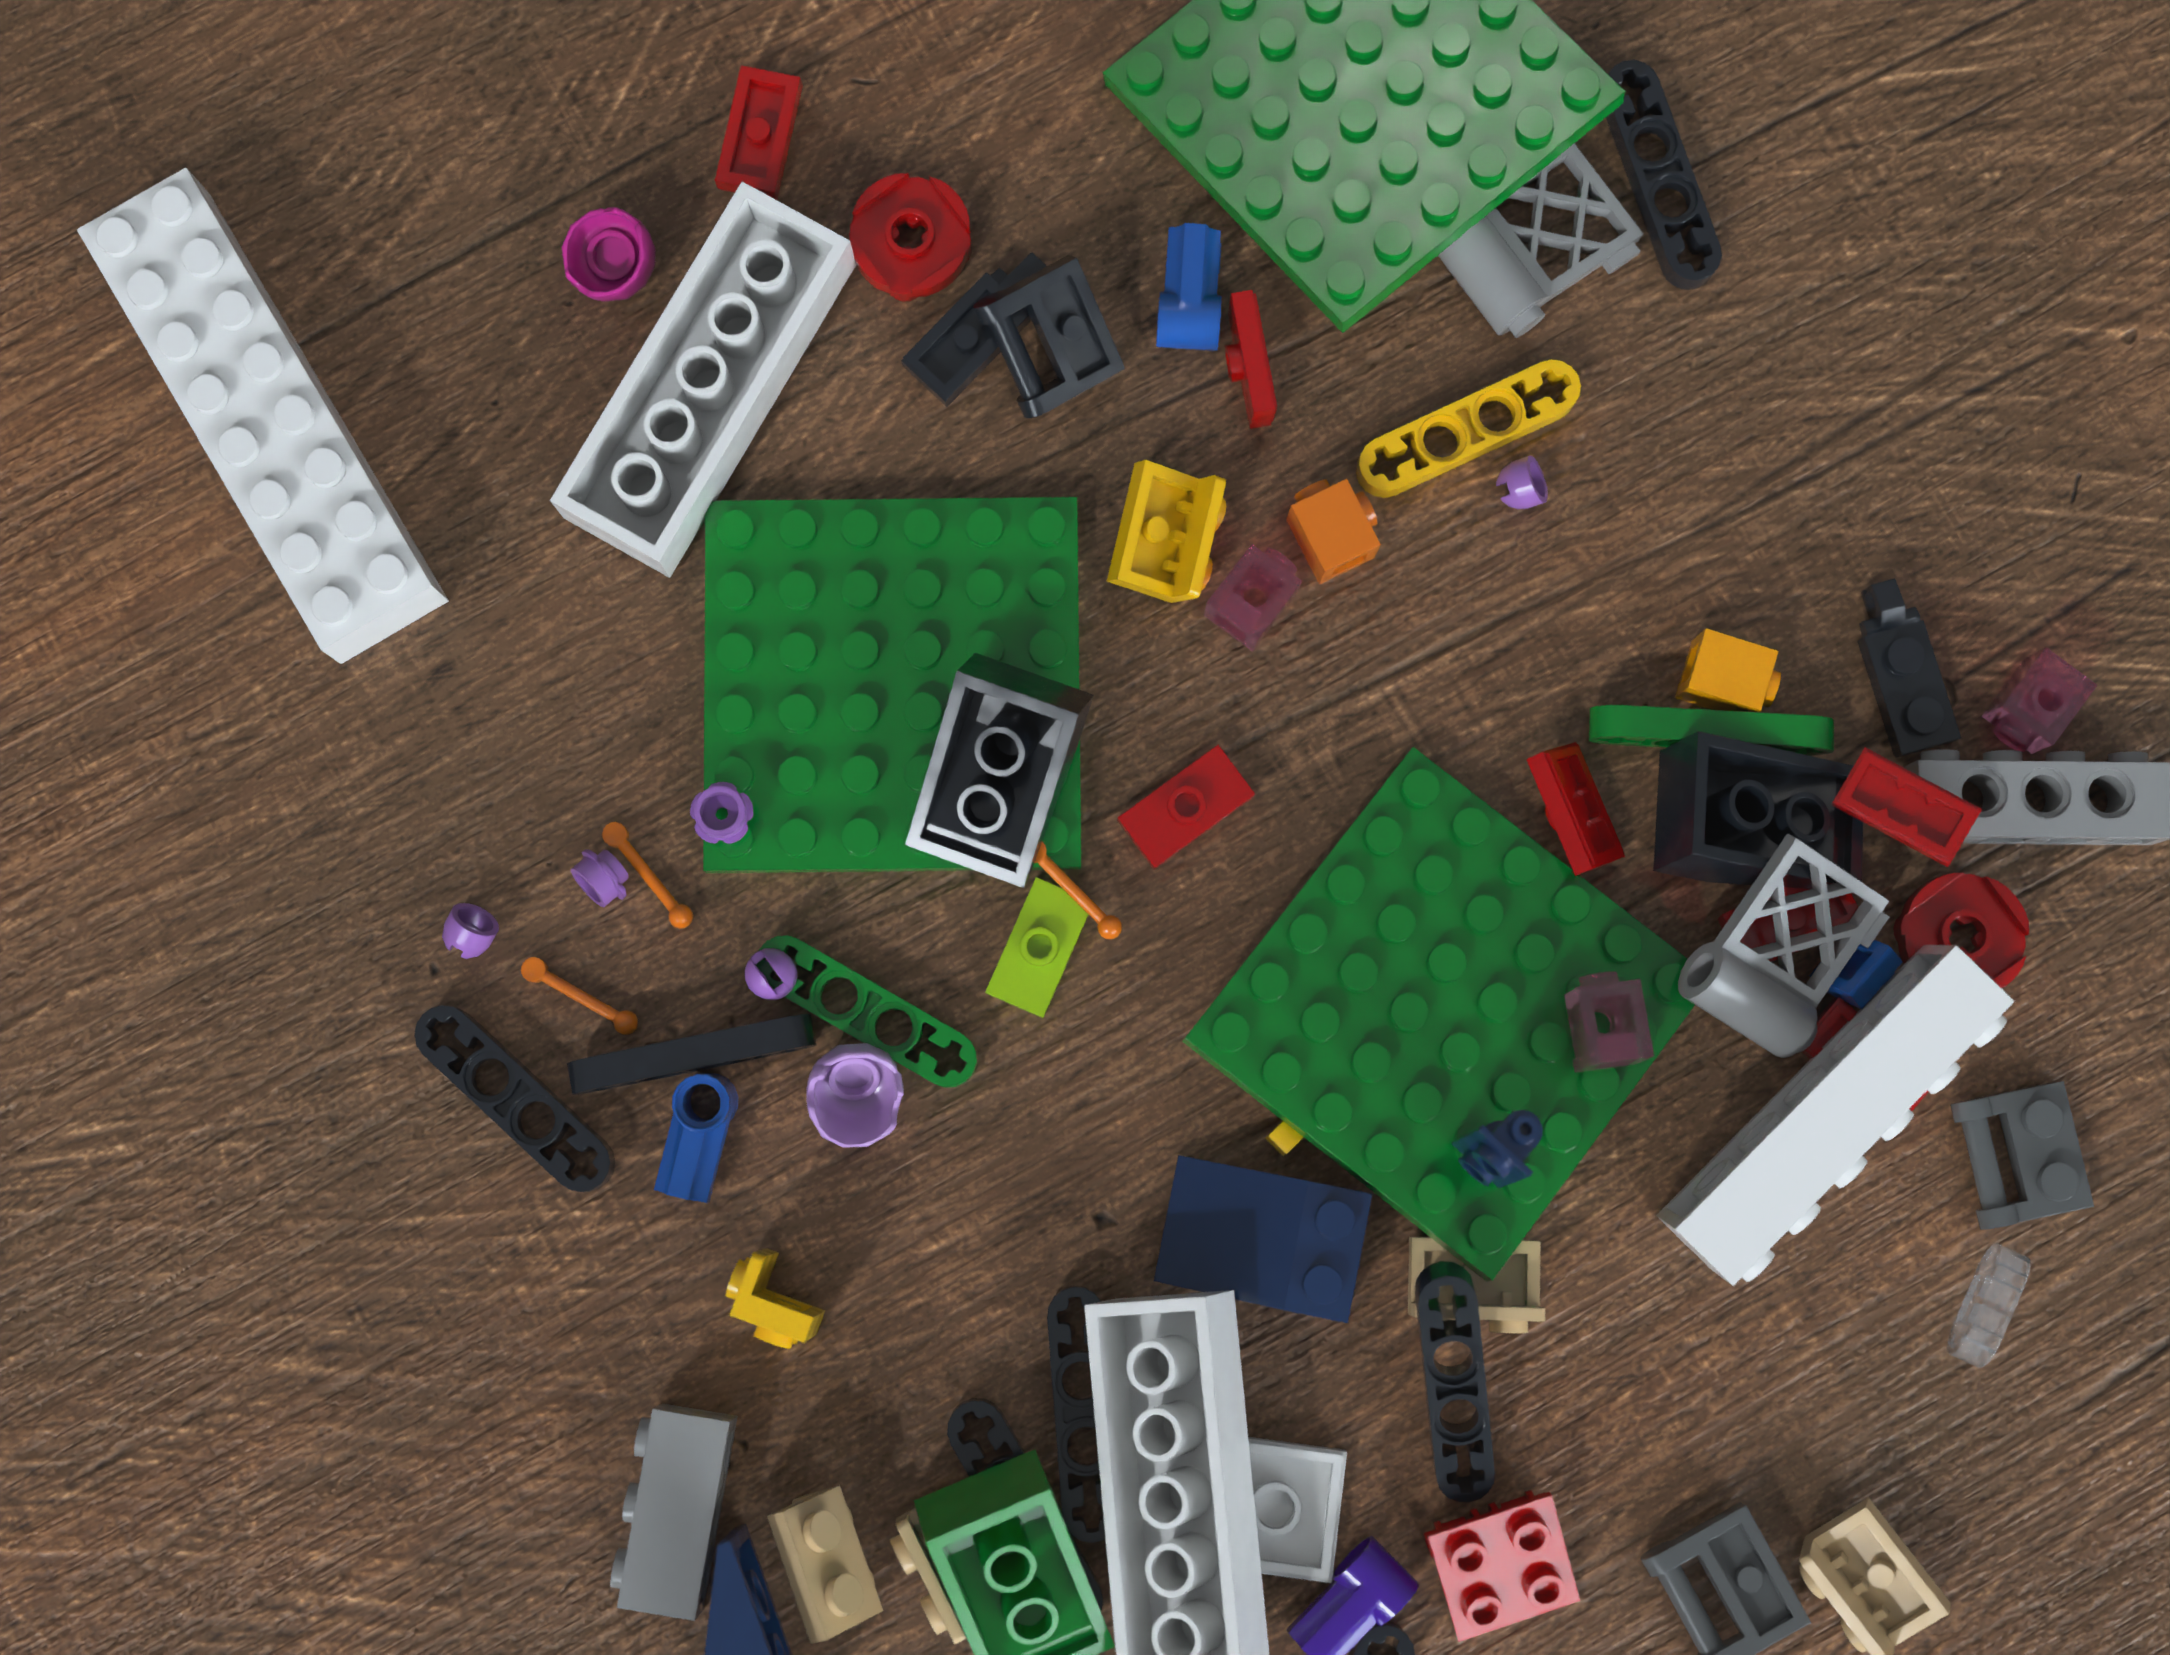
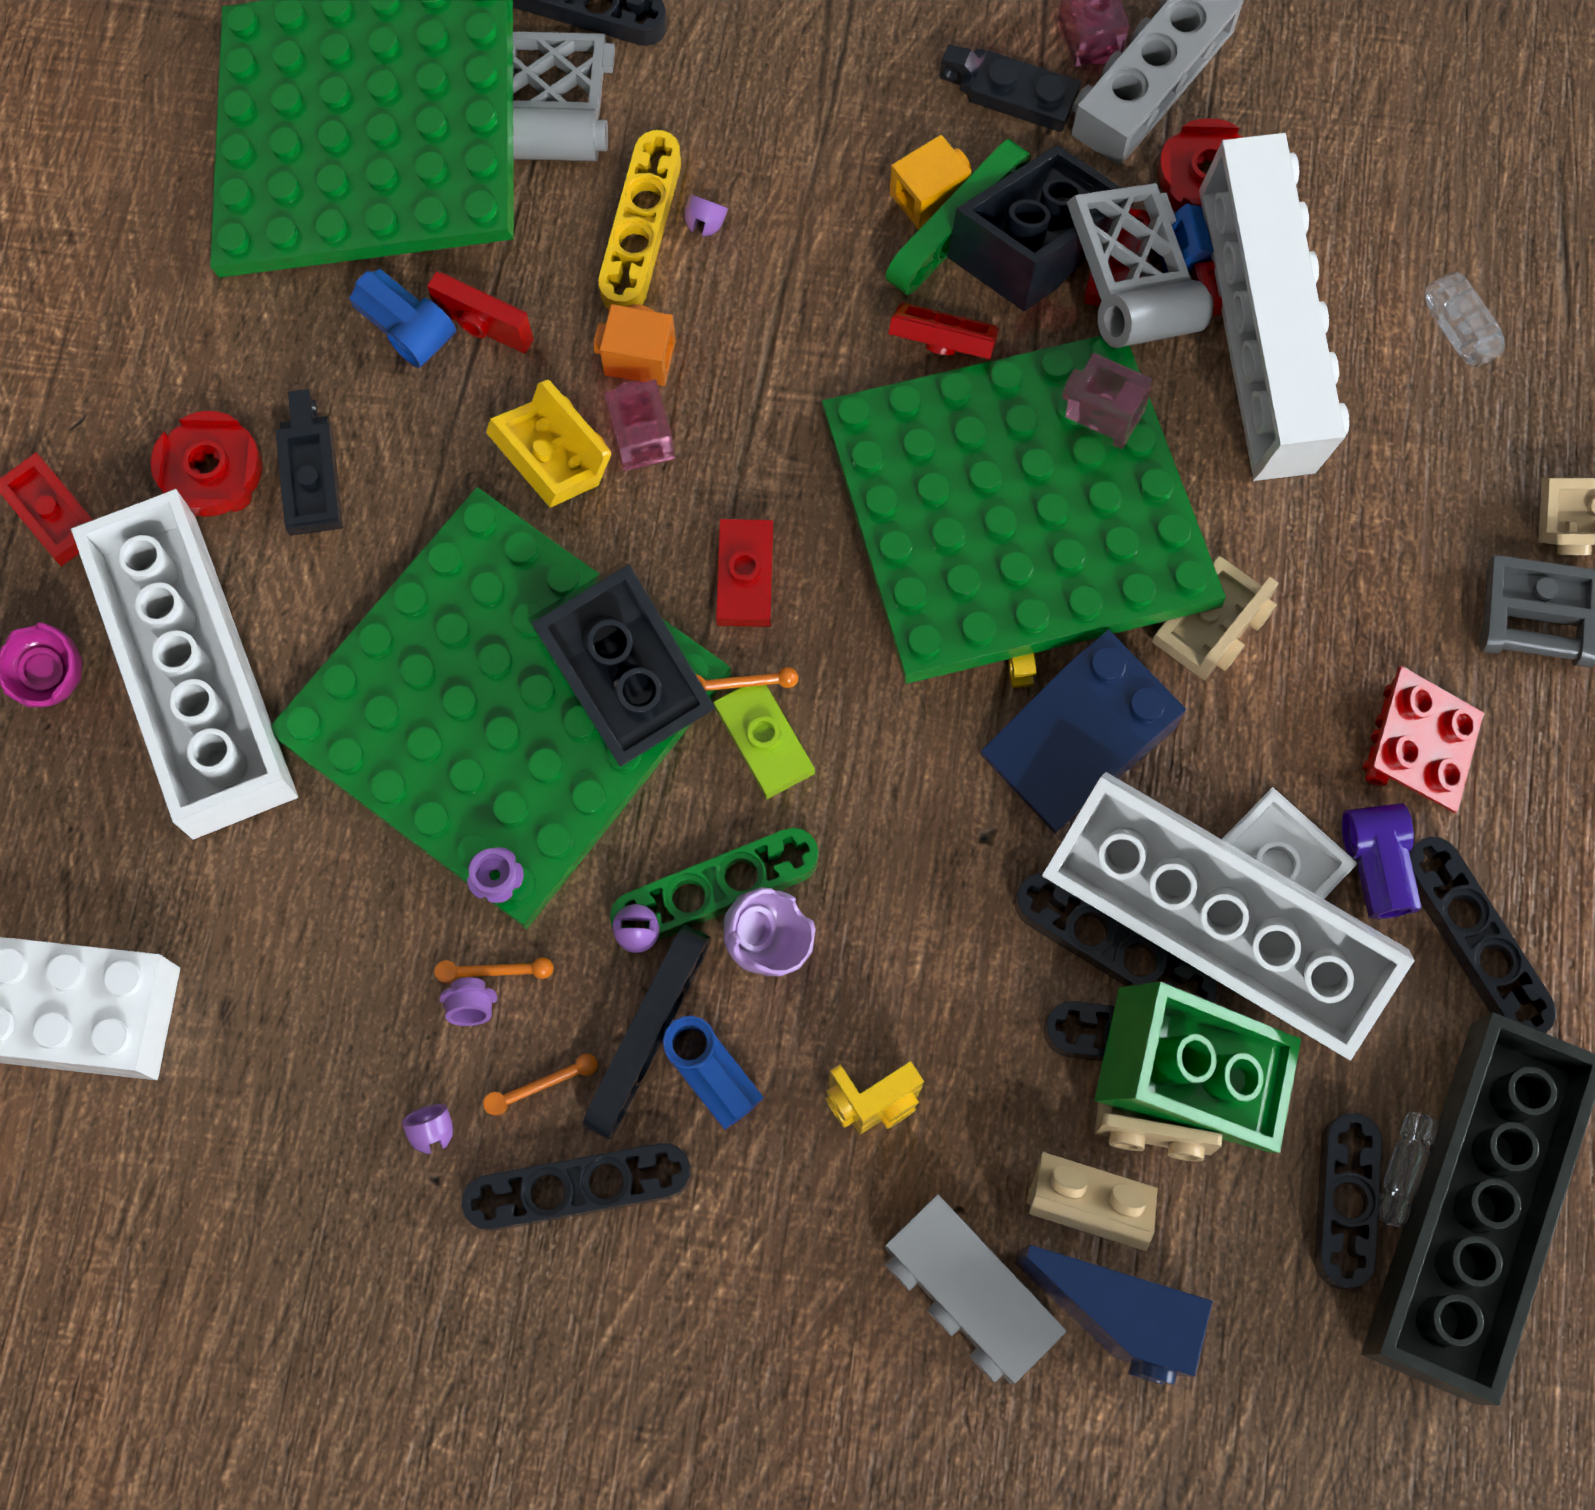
camera: 50 degrees left, 10 degrees down
black plate [973,255,1126,419] -> none
black beam [1415,1261,1495,1503] -> none
dark blue hinge [1451,1110,1543,1188] -> none
red plate [1832,747,1982,867] -> none
dark grey plate [1950,1081,2094,1230] -> none

